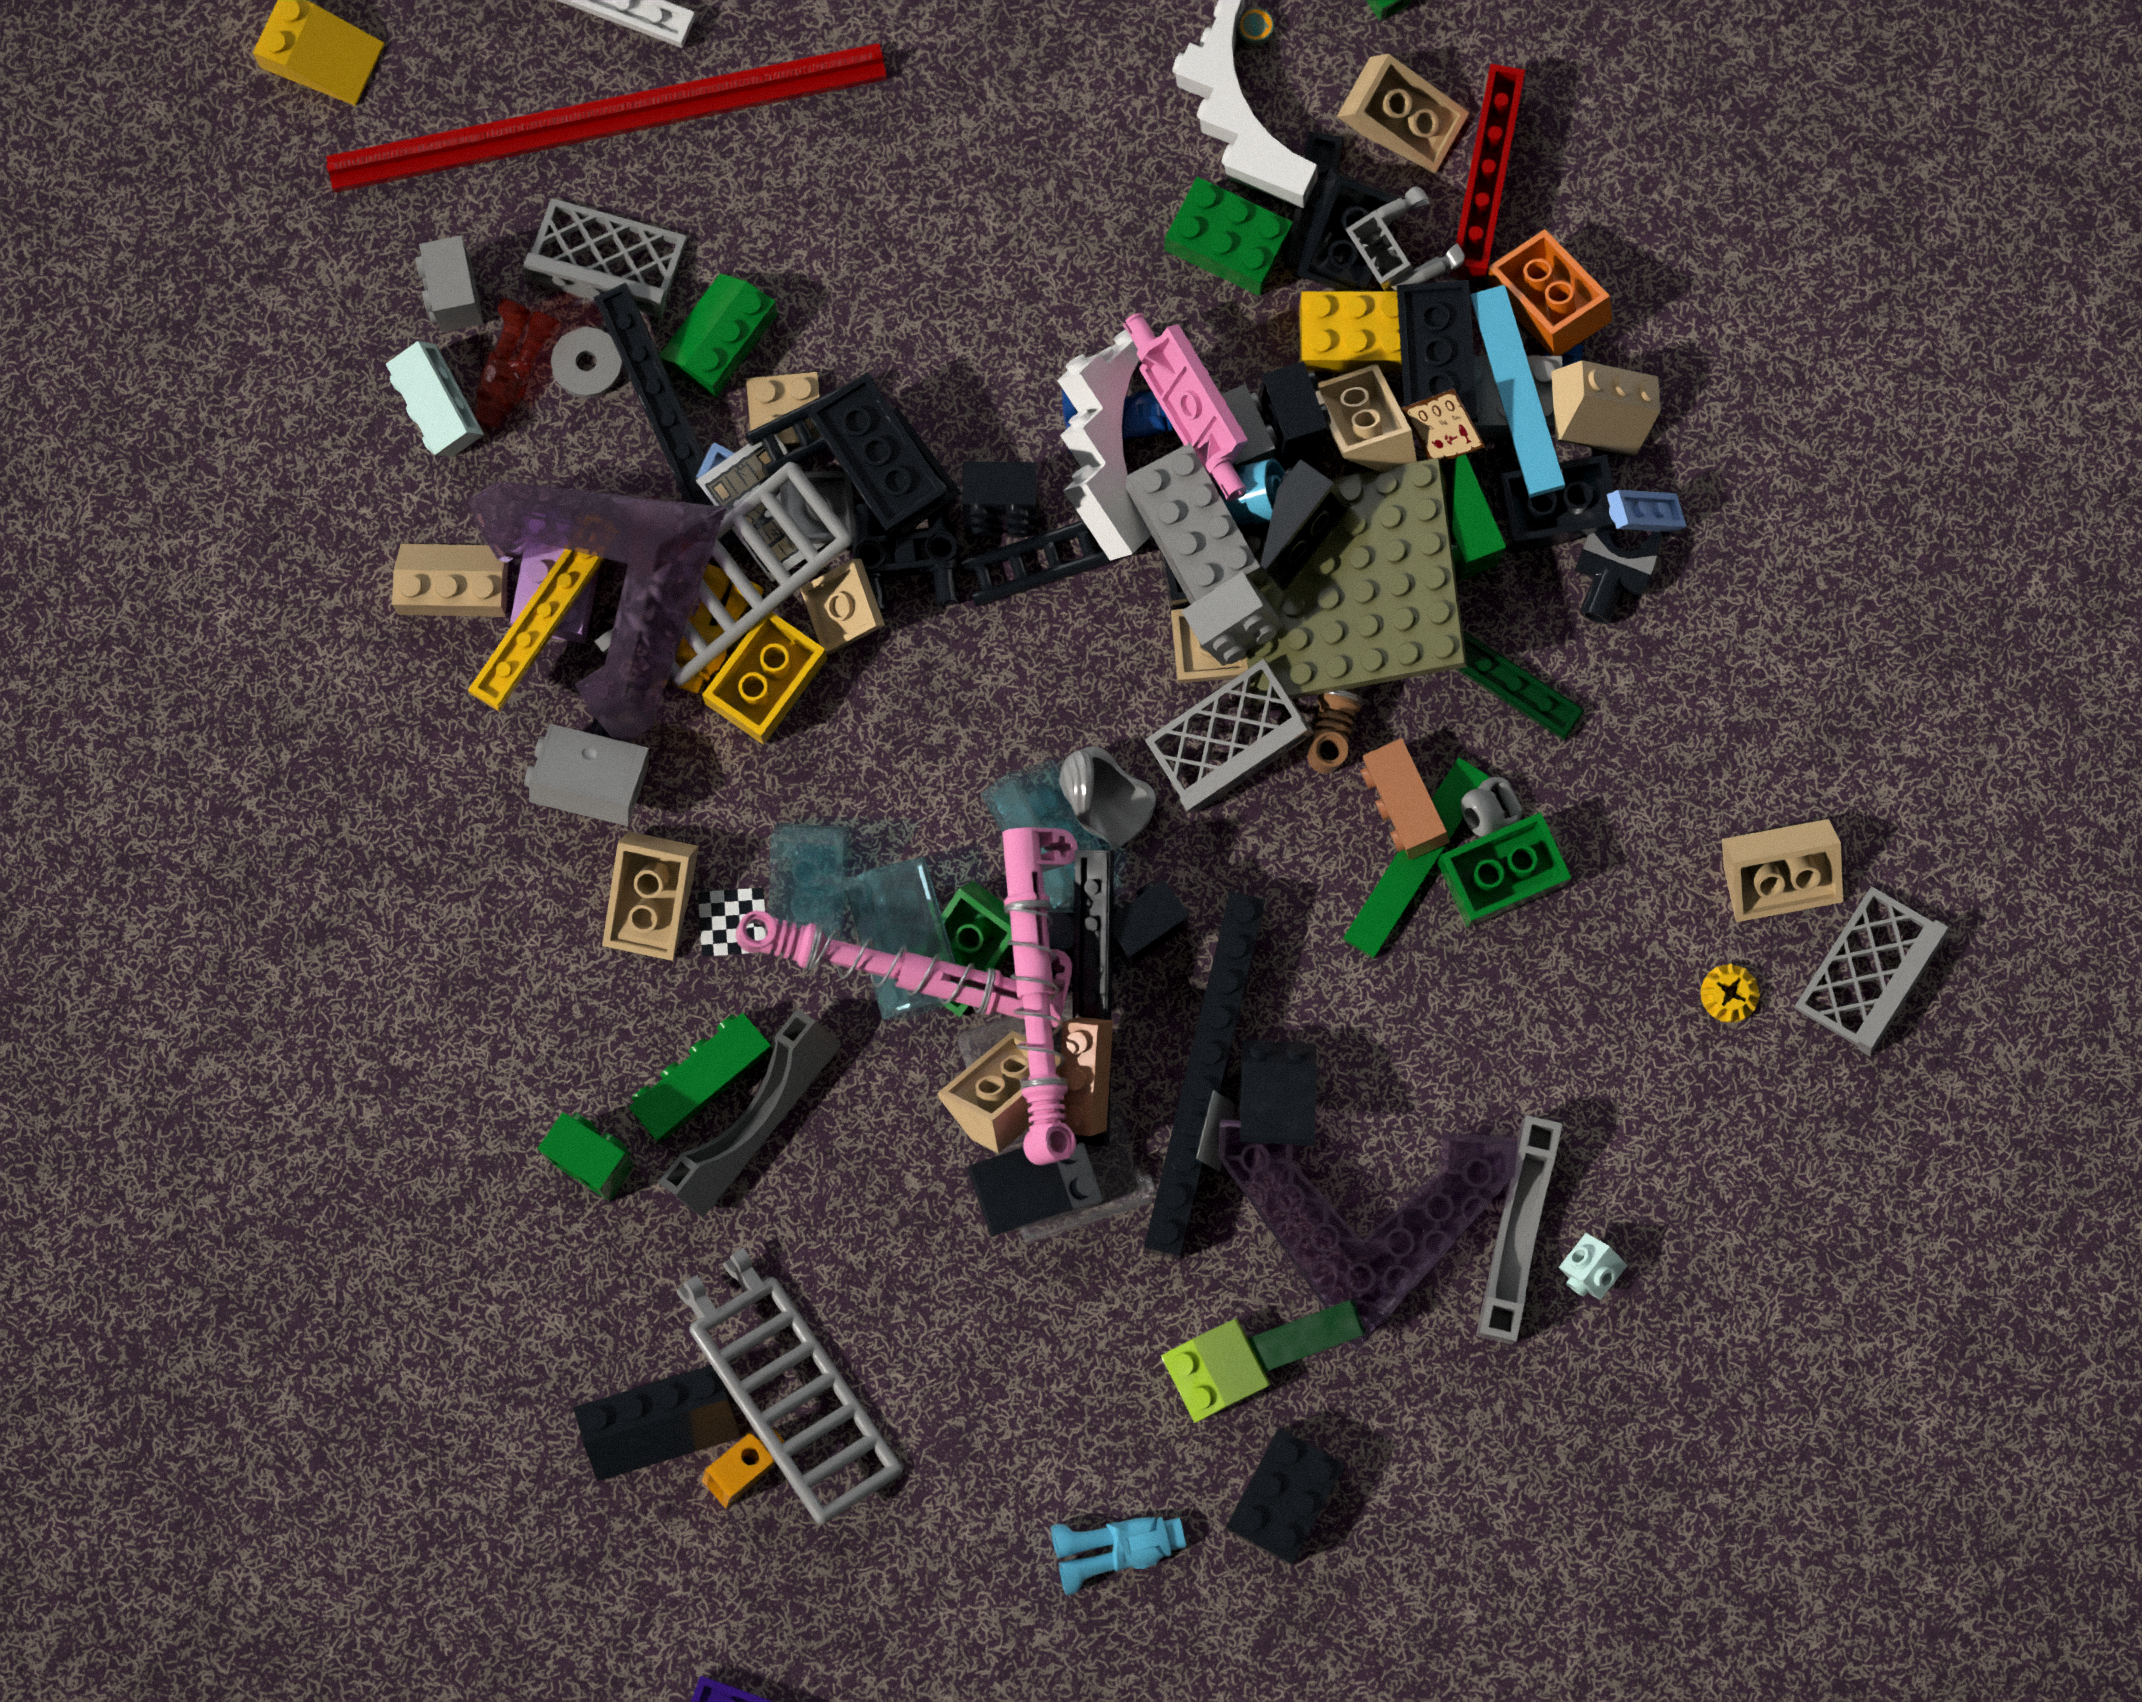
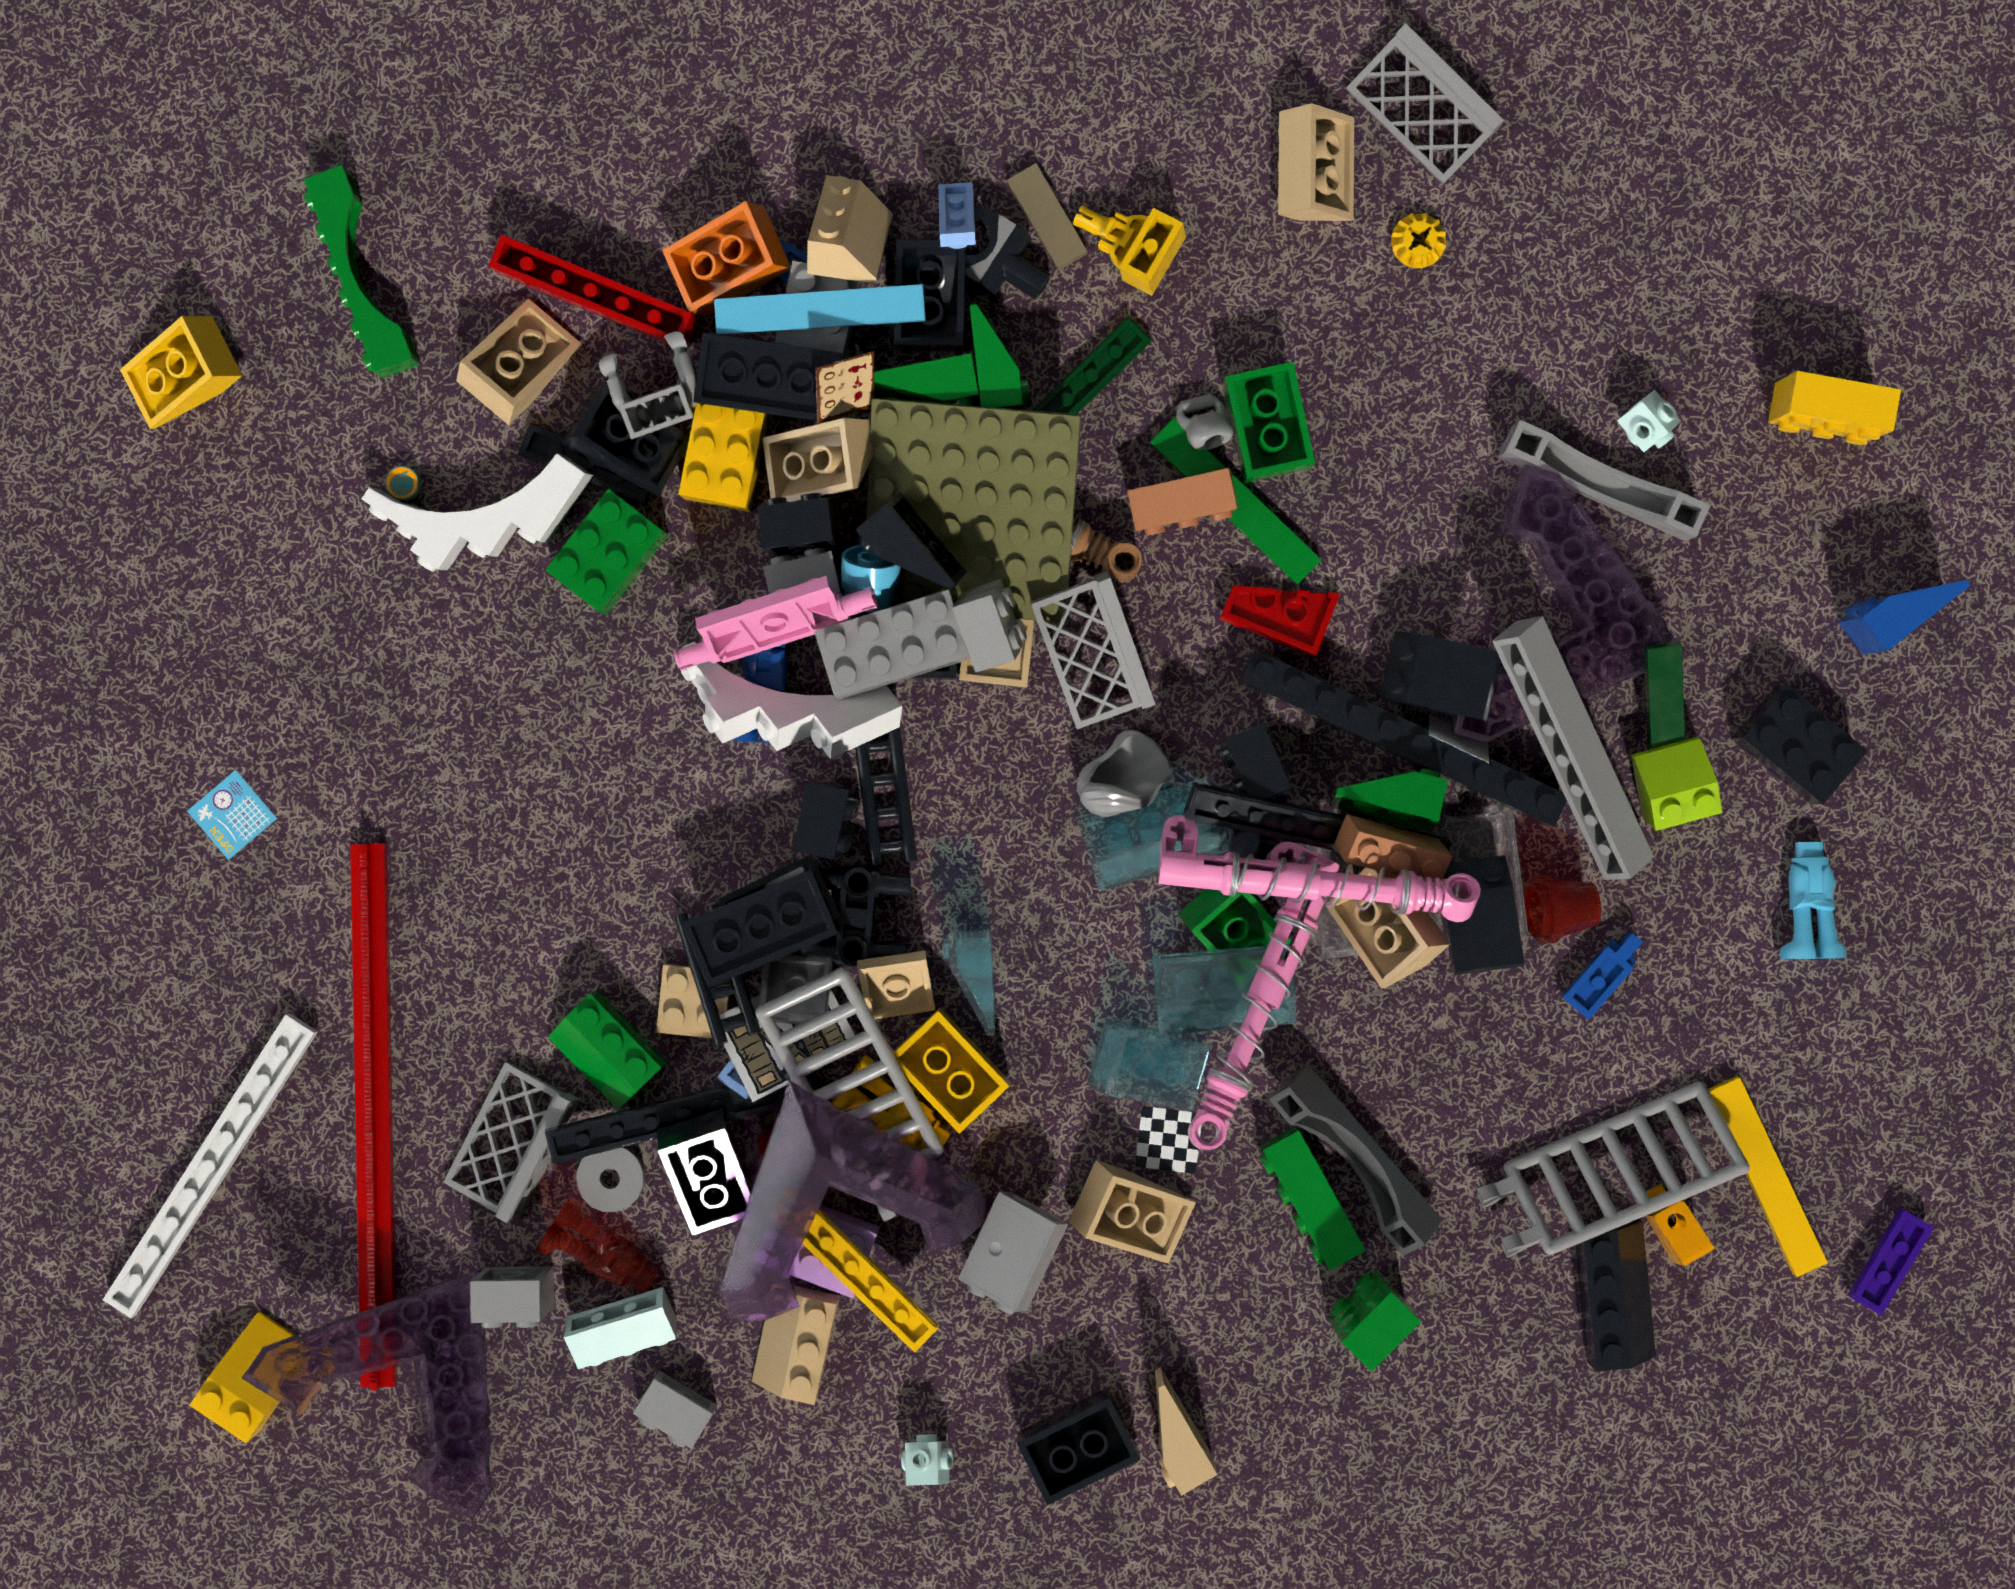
camera: 75 degrees left, 10 degrees up
none -> clear purple wedge [242,1269,492,1520]
none -> light grey brick [633,1370,717,1449]
none -> black brick [657,1108,758,1235]
none -> light aqua brick [901,1434,953,1486]
none -> clear light blue slope [942,927,996,1036]
none -> green slope [970,304,1029,410]
none -> dark tan tile [1007,163,1088,271]
none -> black brick [1017,1387,1140,1505]
none -> yellow brick [1073,205,1186,296]
none -> tan slope [1155,1367,1218,1496]
none -> red wing [1219,585,1340,658]
none -> green slope [1330,769,1448,832]
none -> light grey brick [1492,616,1654,880]
none -> clear red piece [1522,875,1601,944]
none -> blue hinge [1560,931,1643,1020]
none -> yellow tile [1708,1076,1828,1277]
none -> yellow brick [1768,371,1901,445]
none -> blue slope [1838,580,1971,655]

